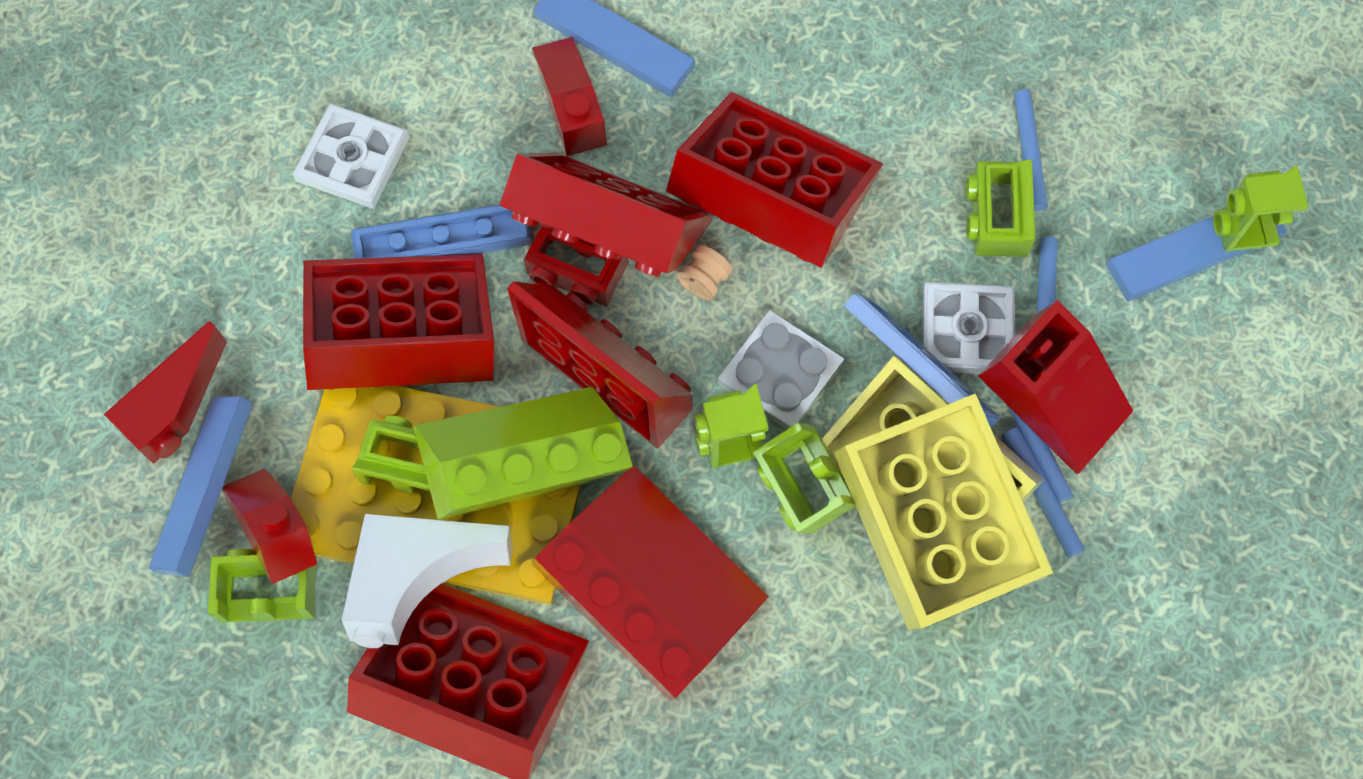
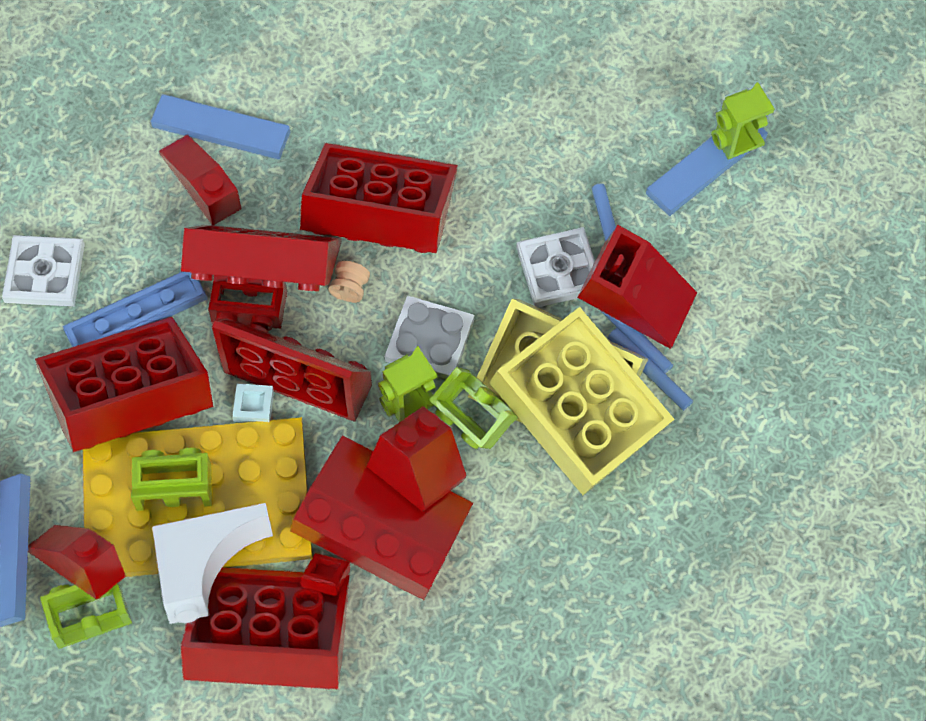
camera: 20 degrees left, 5 degrees down
lime slope [414,387,633,520] -> none
tile [844,294,999,428] -> none
lime window [965,159,1035,257] -> none
medium blue bar [1014,89,1048,211] -> none
none -> light aqua plate [232,384,274,423]
none -> red tile [301,553,350,596]
none -> red slope [366,406,467,512]

